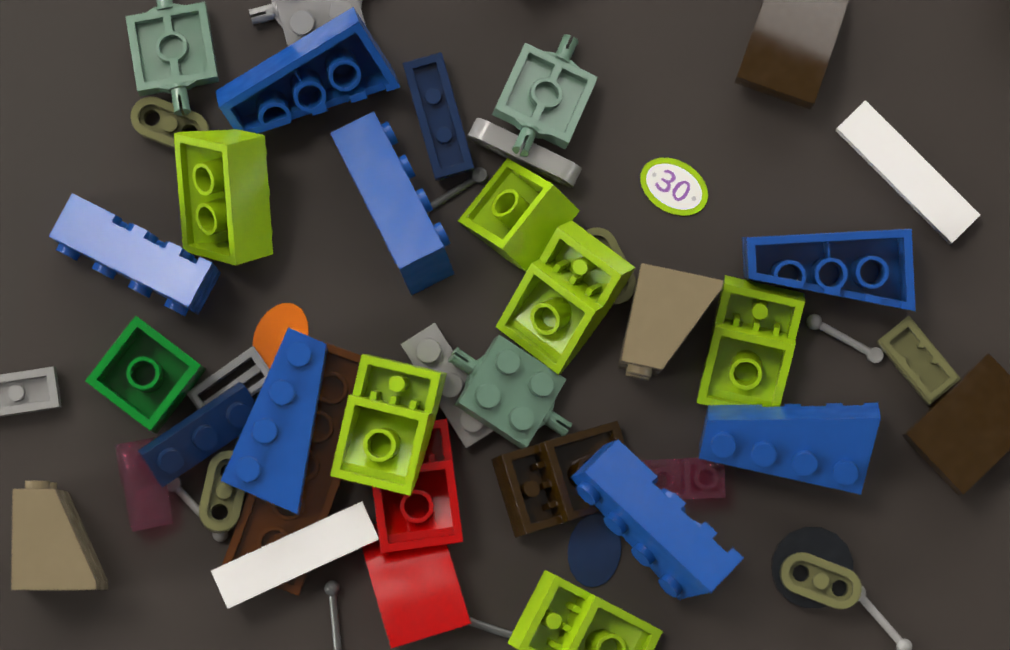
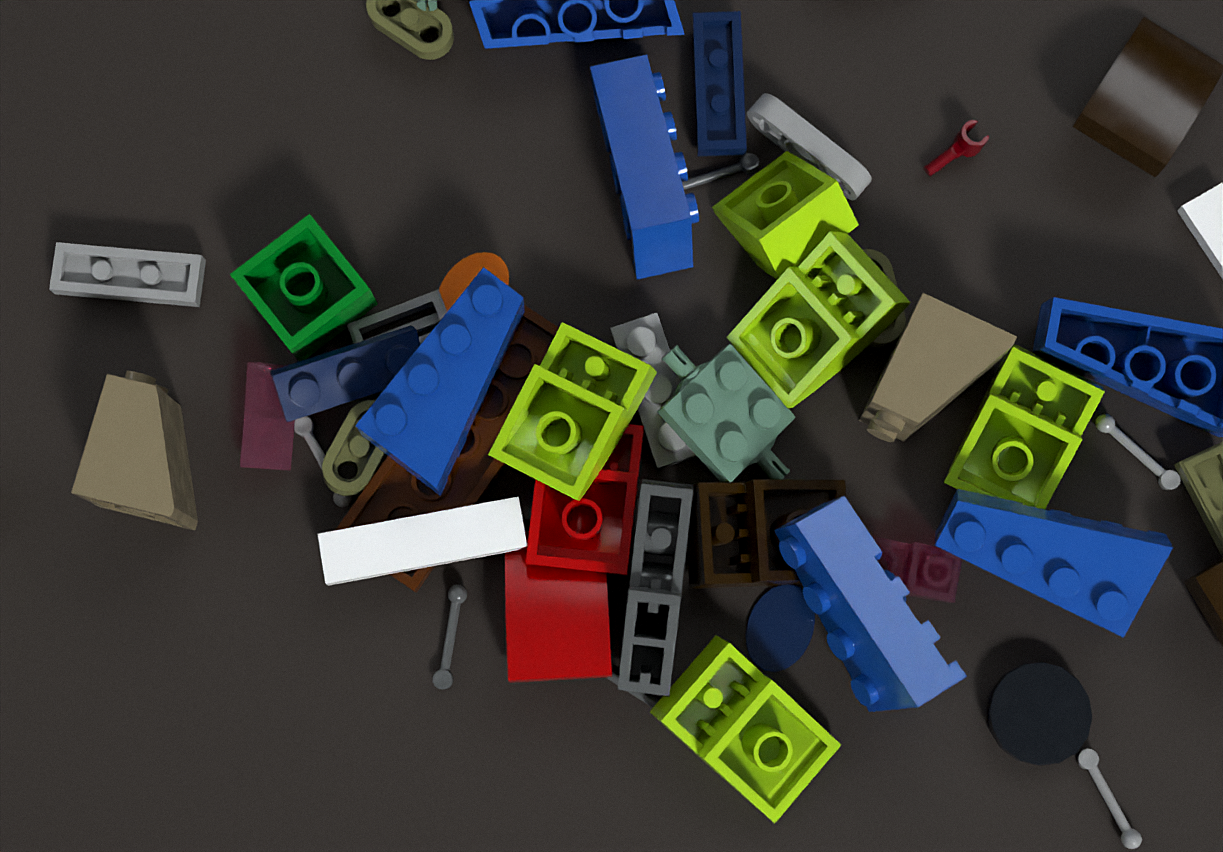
camera: 15 degrees right, 5 degrees down
wedge [49,193,221,317] -> none
lime slope [174,129,273,266] -> none
sand green plate [492,34,598,157] -> none
sticker [640,158,708,216] -> none
olive plate [780,552,862,609] -> none
none -> dark grey brick [617,479,693,696]
none -> dark red hand [923,120,989,177]

